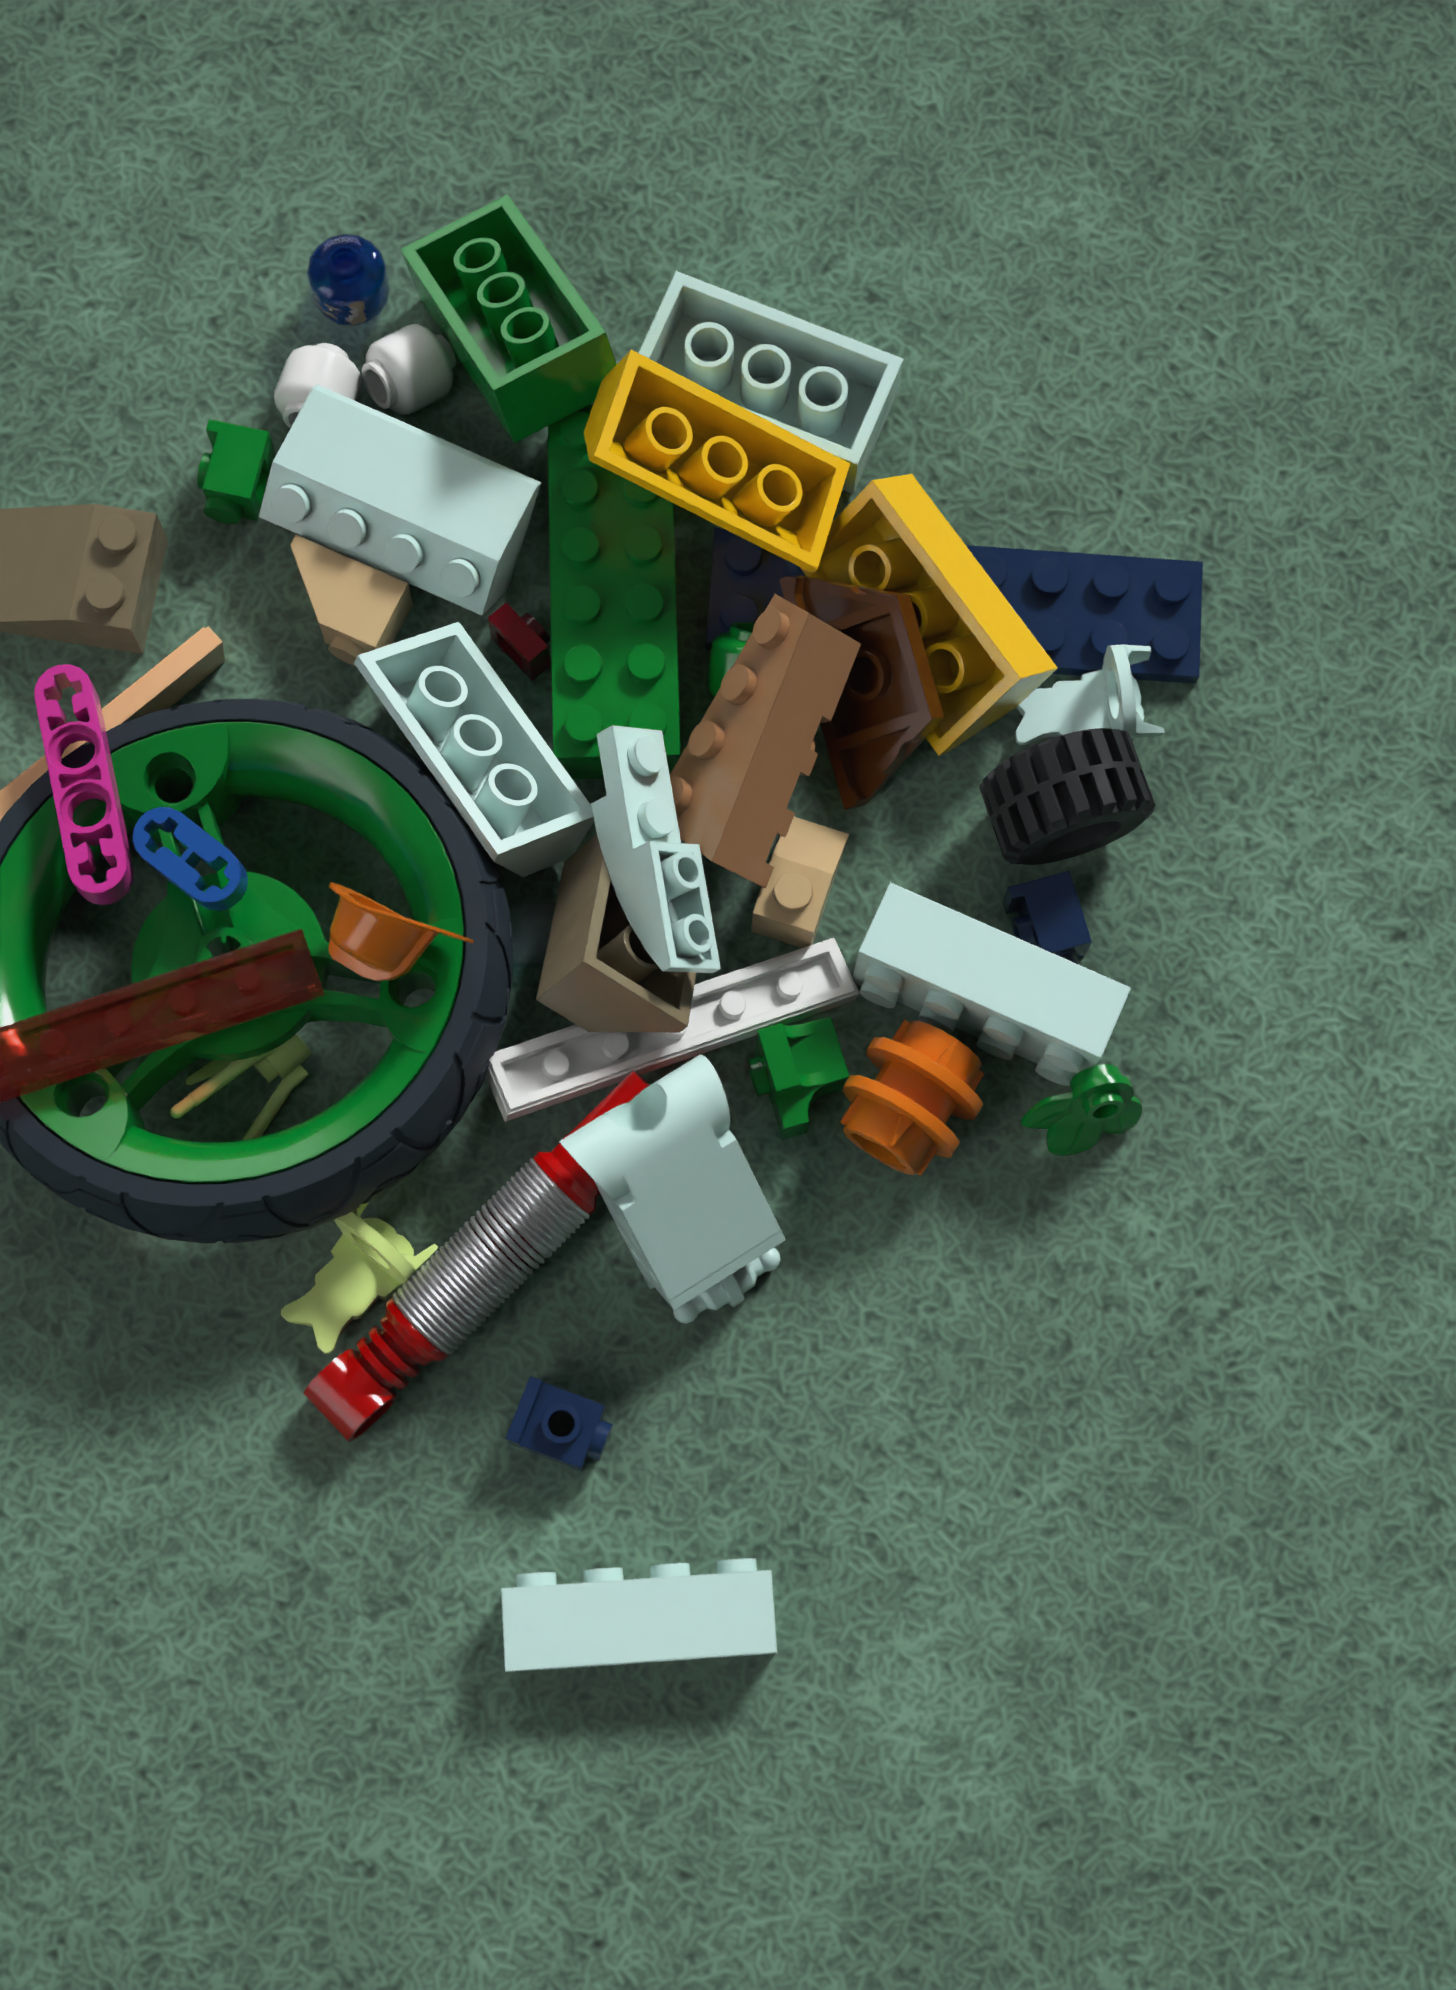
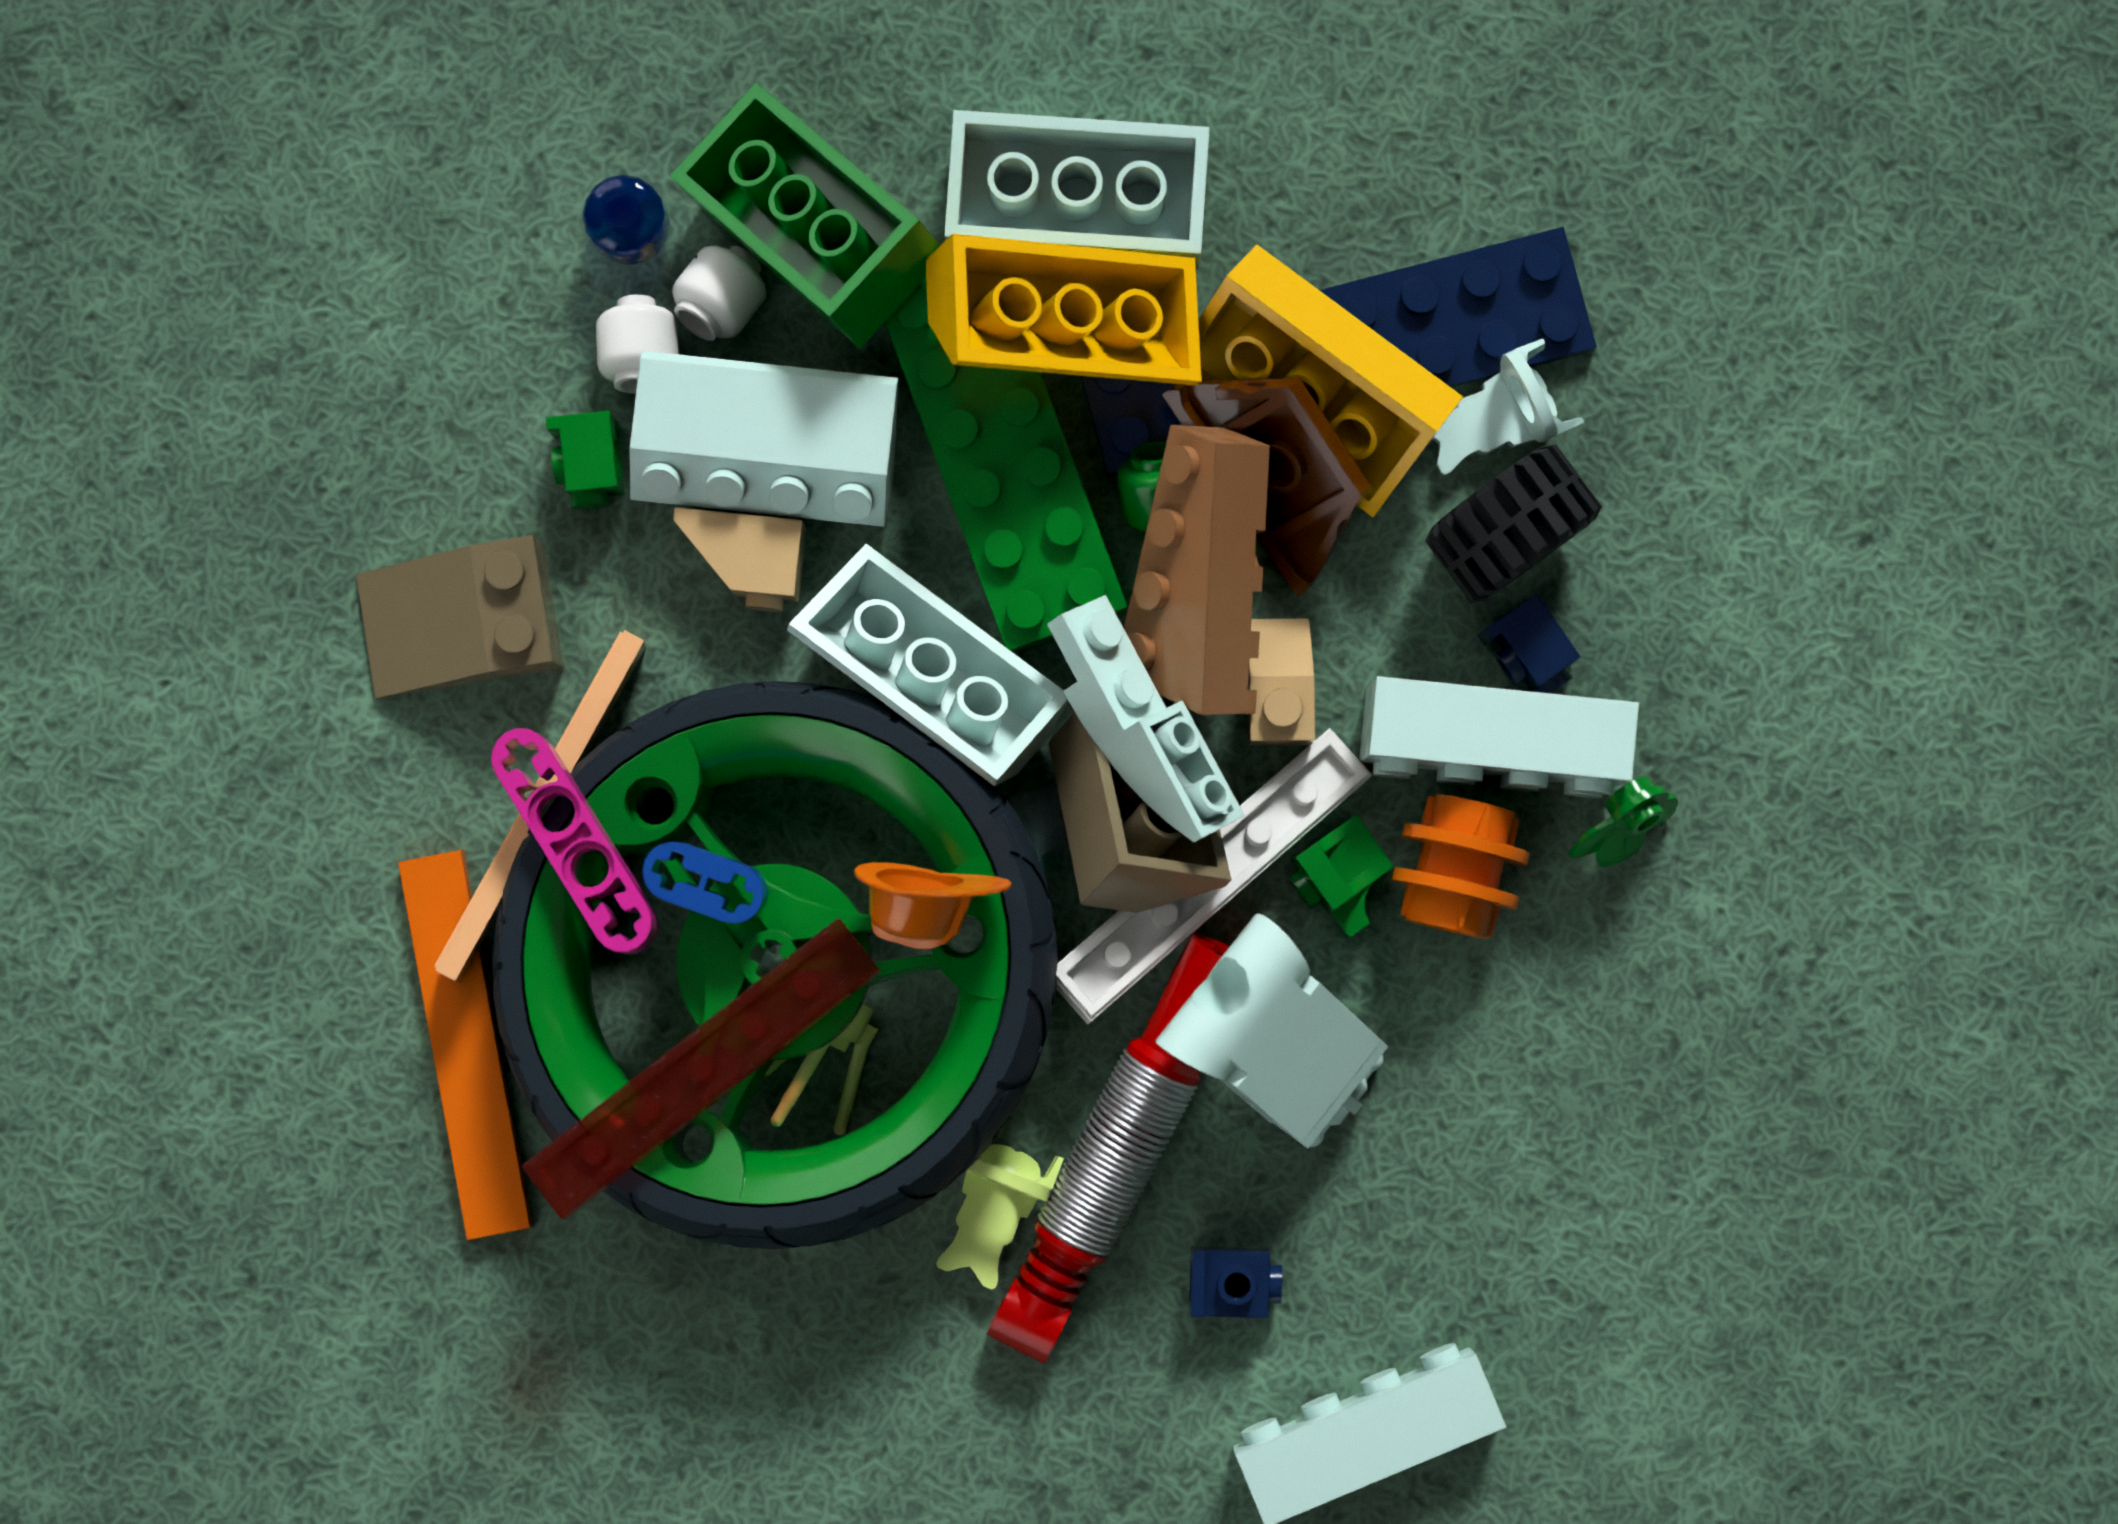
camera: 10 degrees left, 10 degrees up
dark red plate [487,603,550,681] -> none

